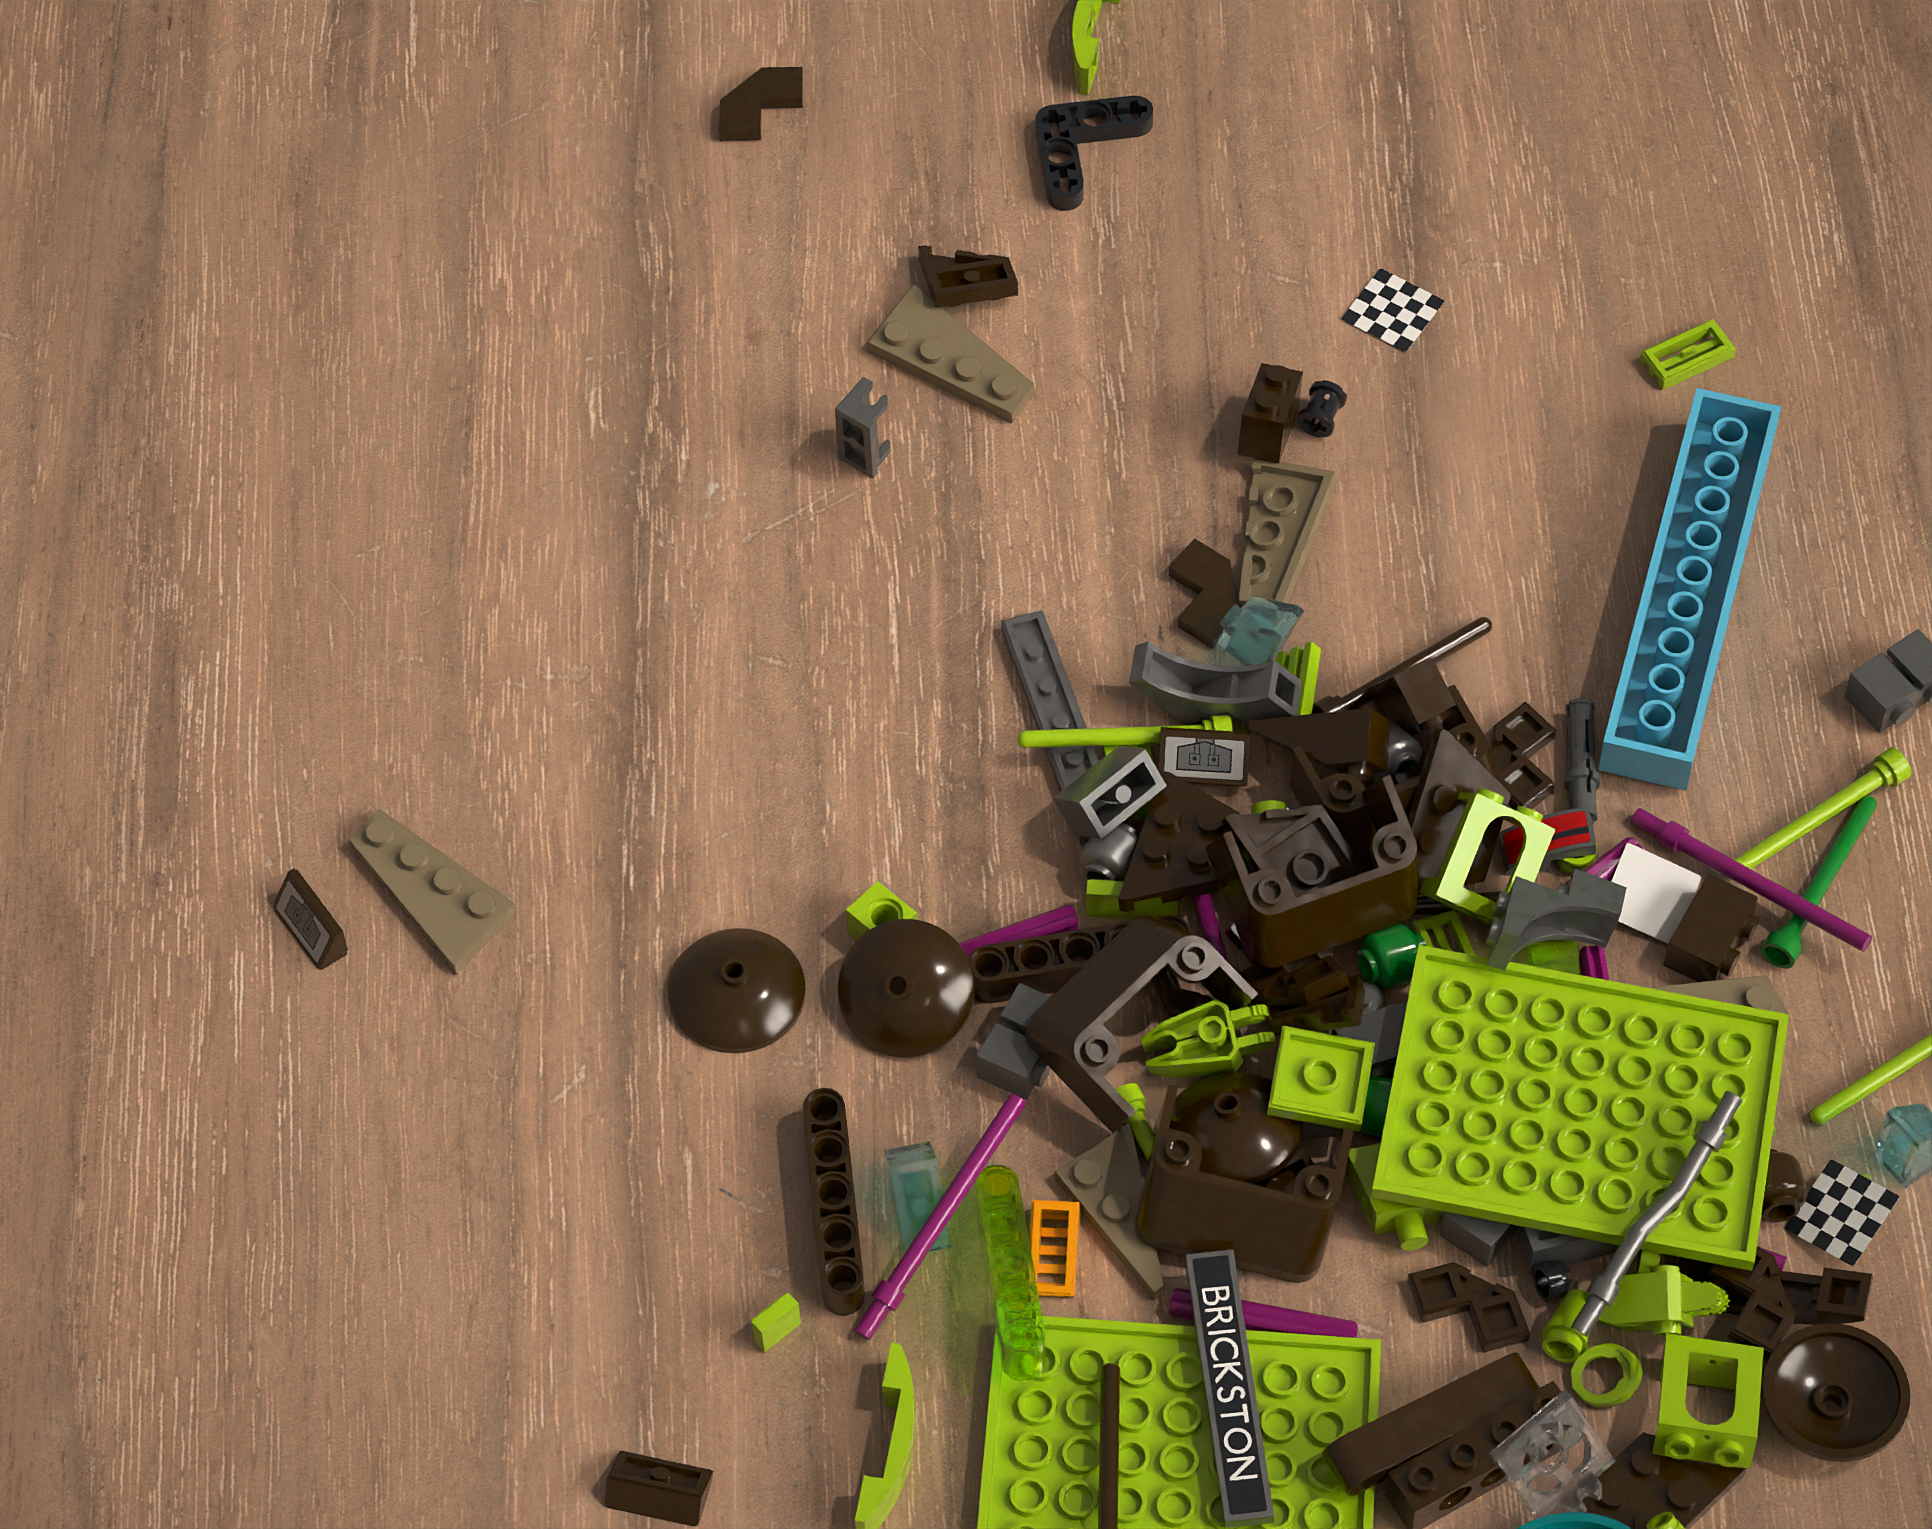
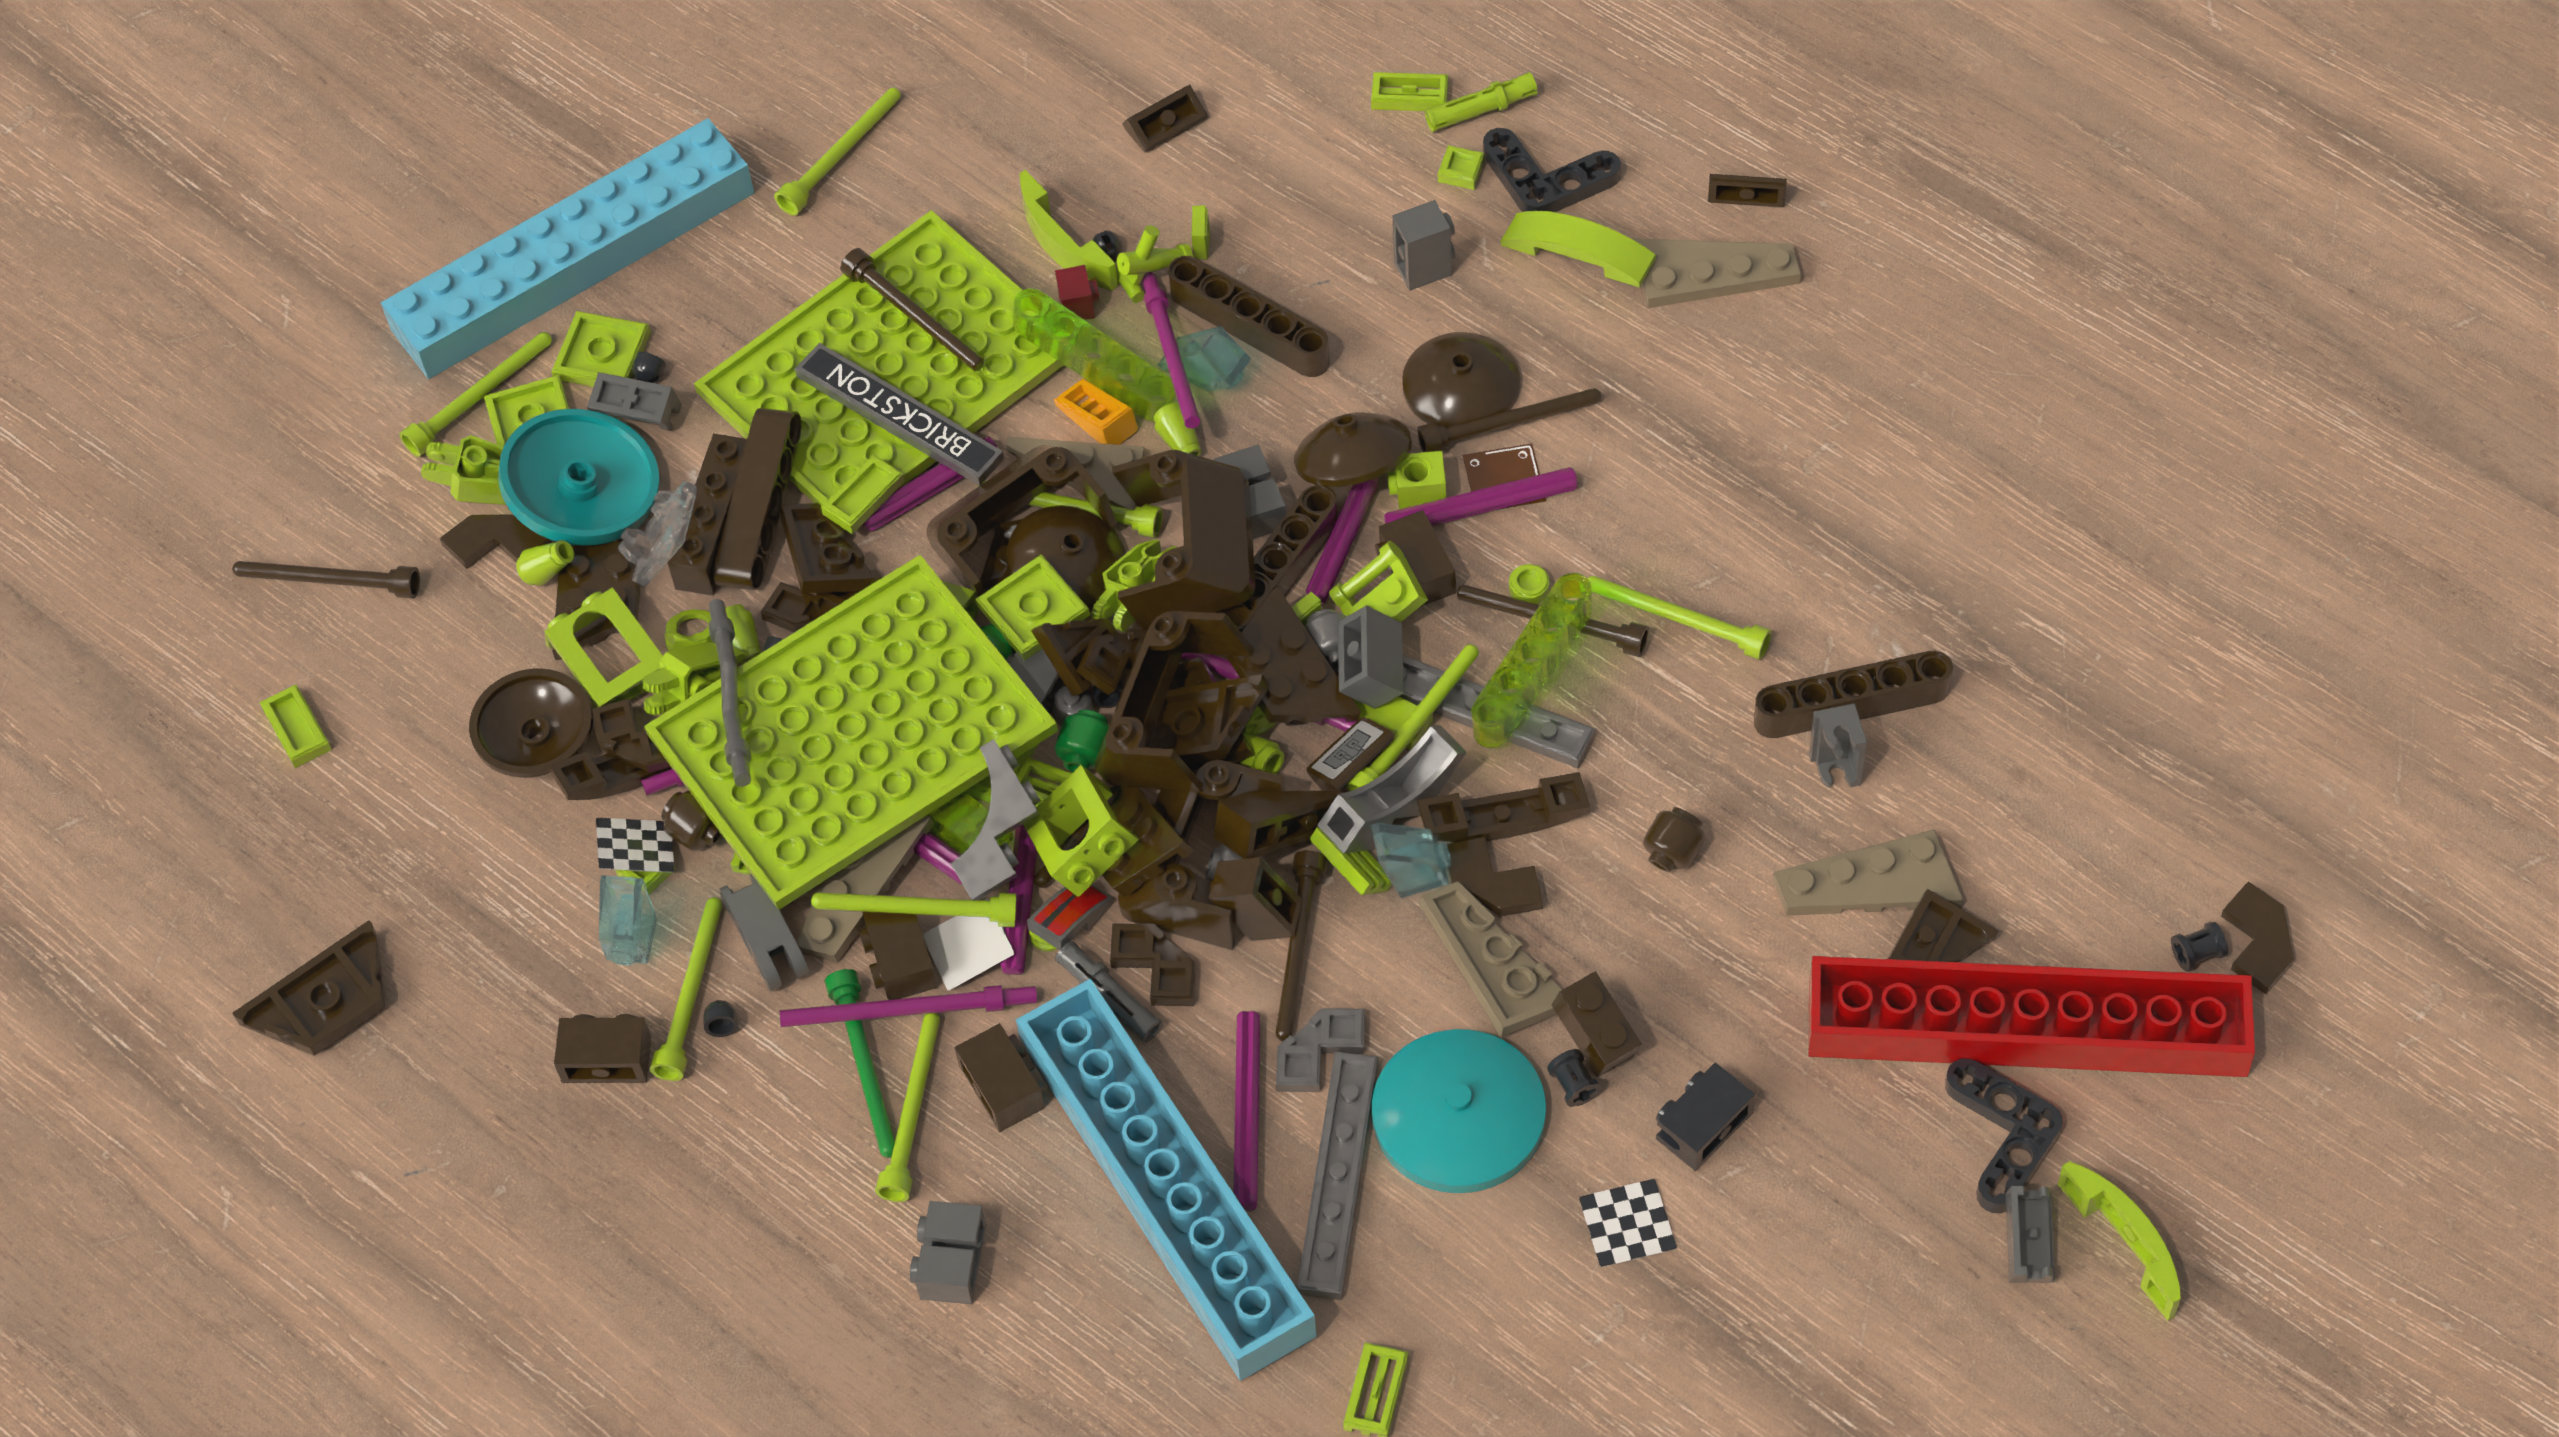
camera: 135 degrees right, 0 degrees up
none -> black hinge [703,1000,738,1037]
none -> dark grey piece [719,874,809,991]
none -> dark brown wing [780,503,882,594]
none -> lime piece [811,892,1016,927]
none -> lime tile [821,454,905,534]
none -> dark brown brick [954,1023,1046,1133]
none -> dark red plate [1055,265,1100,324]
none -> black hinge [1093,230,1122,263]
none -> lime piece [1116,225,1193,303]
none -> lime cone [1153,402,1202,456]
none -> magenta axle [1233,1011,1260,1211]
none -> flat silver tile [1276,1008,1365,1092]
none -> flat silver tile [1297,1052,1378,1300]
none -> lime plate [1329,541,1428,622]
none -> lime tile [1371,72,1448,111]
none -> teal dish [1372,1029,1546,1193]
none -> dark brown brick [1375,510,1456,607]
none -> magenta axle [1384,467,1578,526]
none -> dark grey brick [1392,200,1455,291]
none -> dark brown piece [1417,388,1602,452]
none -> dark brown slope [1417,772,1590,842]
none -> lime pin [1424,72,1538,133]
none -> lime tile [1437,145,1485,190]
none -> dark brown piece [1457,584,1649,657]
none -> reddish brown sticker [1462,443,1547,510]
none -> clear neon green beam [1471,573,1592,748]
none -> black beam [1483,128,1621,212]
none -> lime slope [1500,211,1656,288]
none -> lime tile [1509,564,1549,604]
none -> lime piece [1585,576,1772,660]
none -> dark brown head [1643,807,1705,872]
none -> black brick [1656,1062,1755,1171]
none -> dark brown beam [1754,650,1953,738]
none -> red brick [1808,956,2255,1077]
none -> dark grey hinge [2005,1186,2055,1283]
none -> black bush [2171,921,2228,972]

